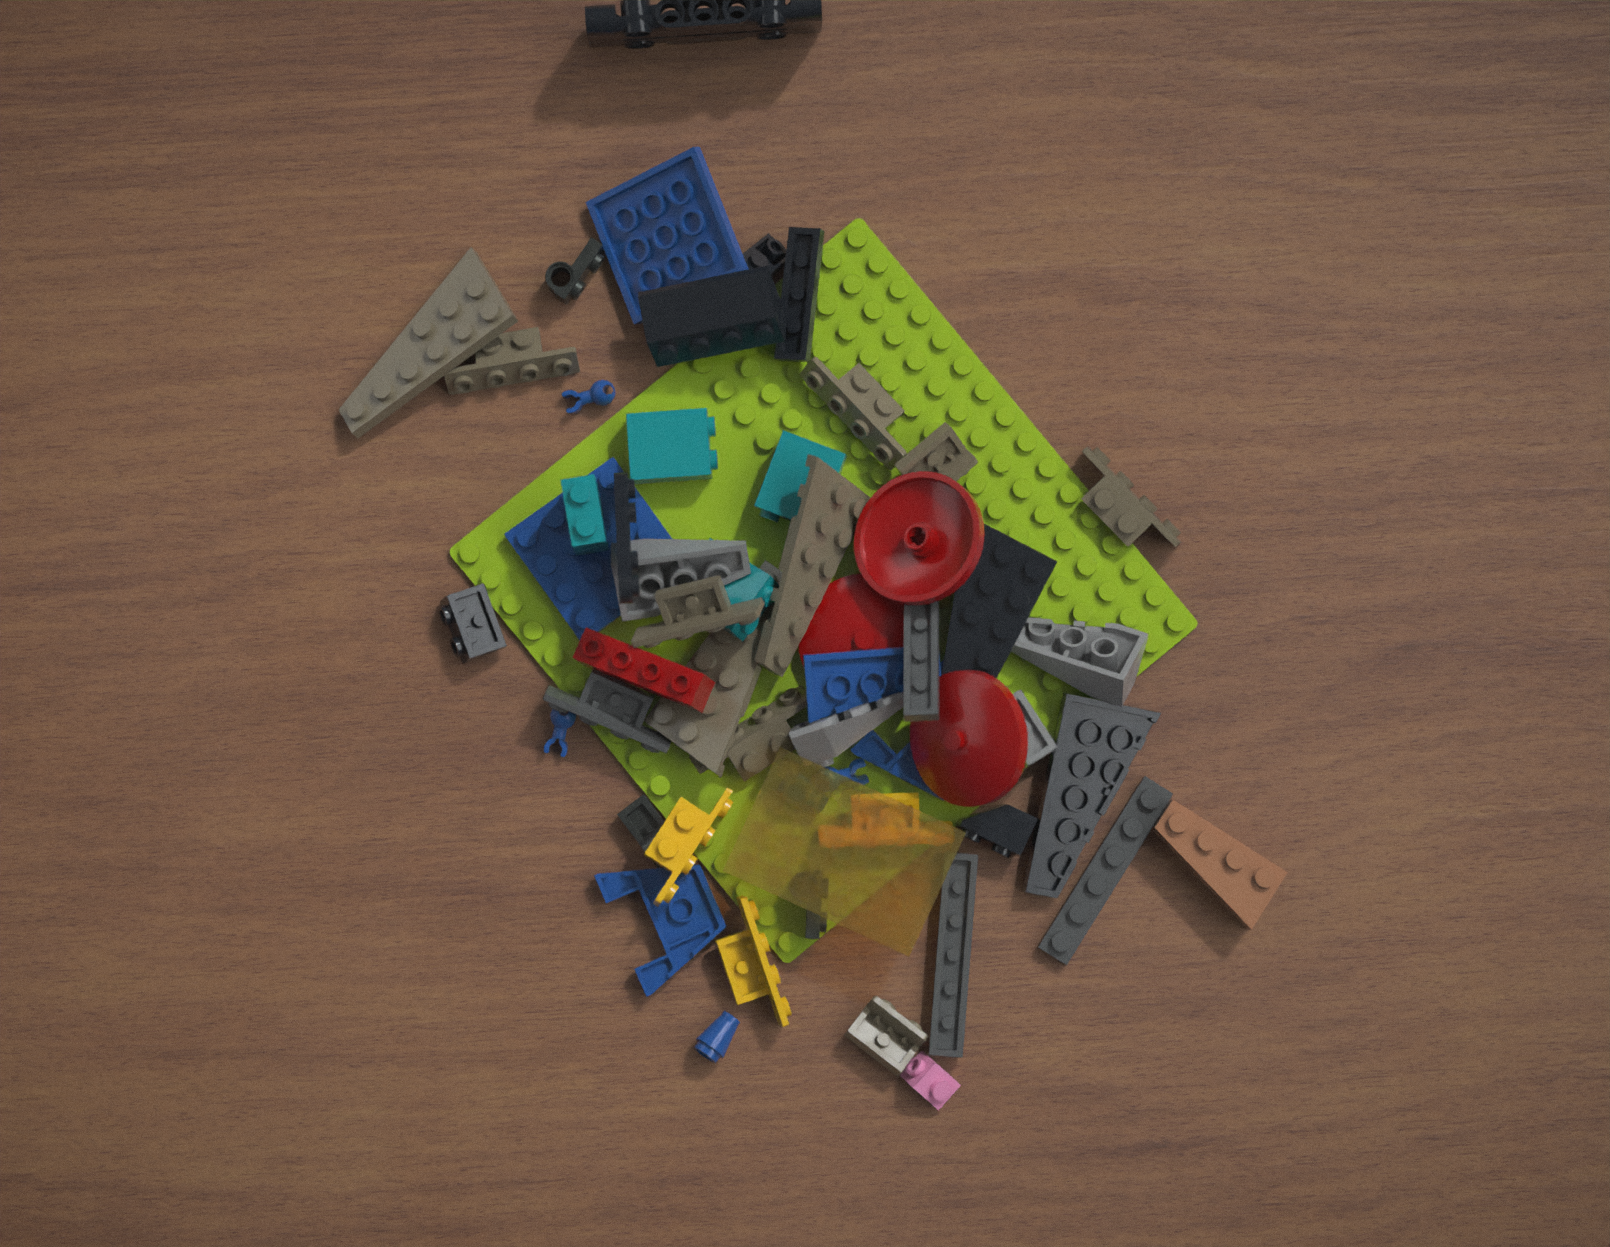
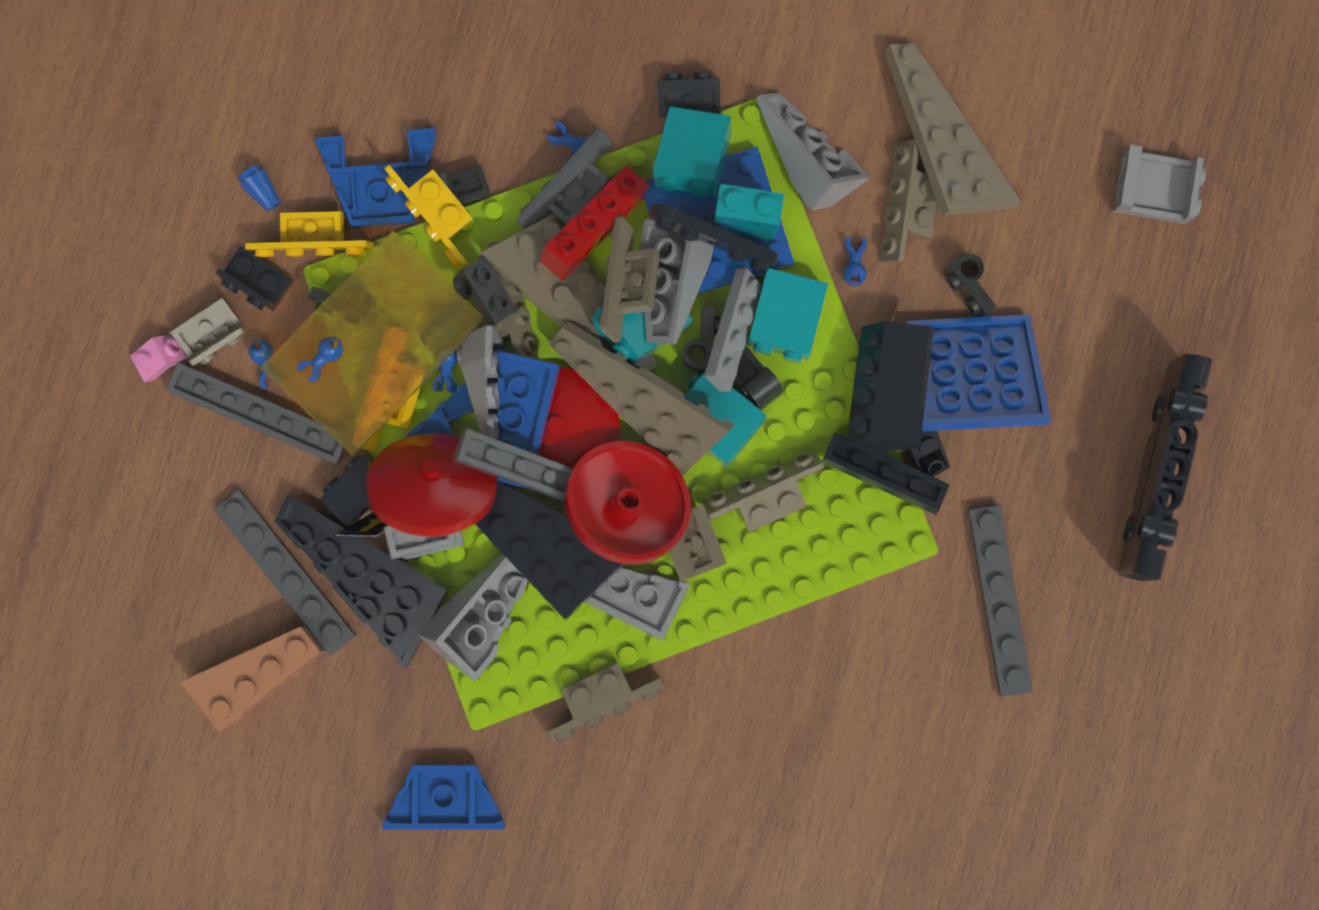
camera: 110 degrees right, 0 degrees up
none -> black bracket [216,246,294,312]
none -> blue arm [248,339,283,389]
none -> blue arm [297,336,343,382]
none -> black sticker [335,512,389,537]
none -> blue wing [382,764,506,830]
none -> pearl dark grey plate [453,256,518,326]
none -> light grey wing [585,568,690,641]
none -> teal brick [653,107,732,196]
none -> pearl dark grey plate [682,306,720,373]
none -> light grey plate [704,268,762,392]
none -> pearl dark grey plate [734,345,784,411]
none -> light grey wedge [756,93,869,210]
none -> dark grey plate [967,505,1033,697]
none -> light grey panel [1113,145,1206,224]

